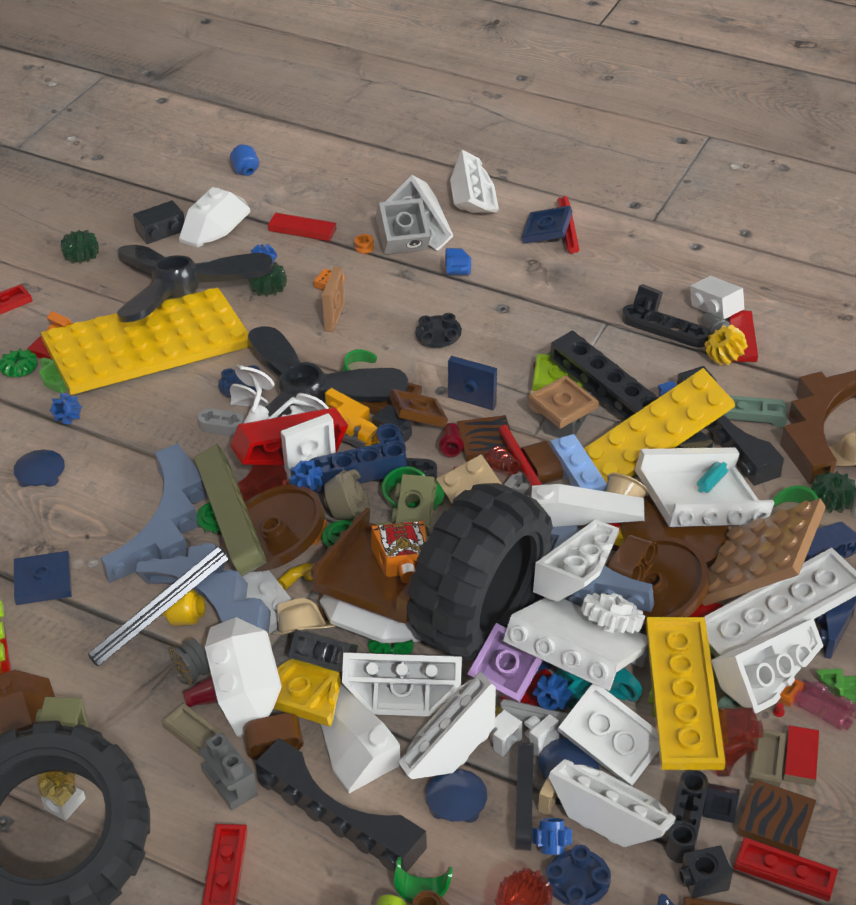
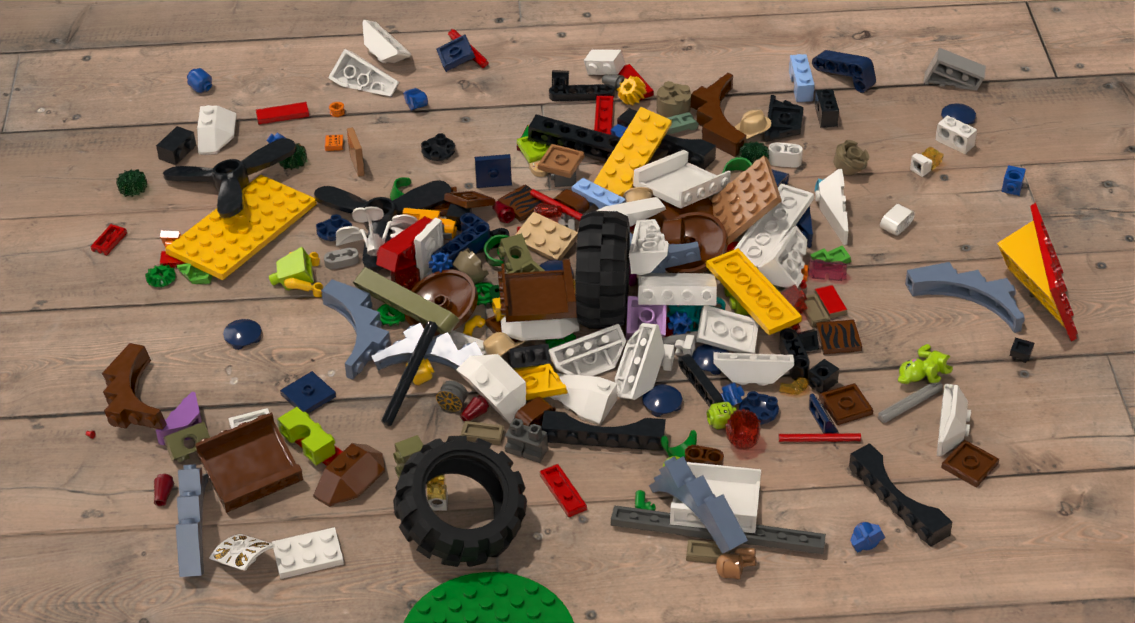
camera: 30 degrees left, 0 degrees up
blue gear [50,393,83,424] -> none
torso [371,521,426,584] -> none
light grey brick [376,198,431,254] -> none
tan tile [538,776,558,815] -> none
white gear [581,593,645,633] -> none
teal axle [696,461,729,493] -> none
red tile [734,837,839,902] -> none
none -> lime torso [269,247,323,298]
none -> red tile [594,96,614,135]
none -> dark tan brick [656,81,691,118]
none -> lime head [706,402,738,429]
none -> clear yellow arm [779,378,808,395]

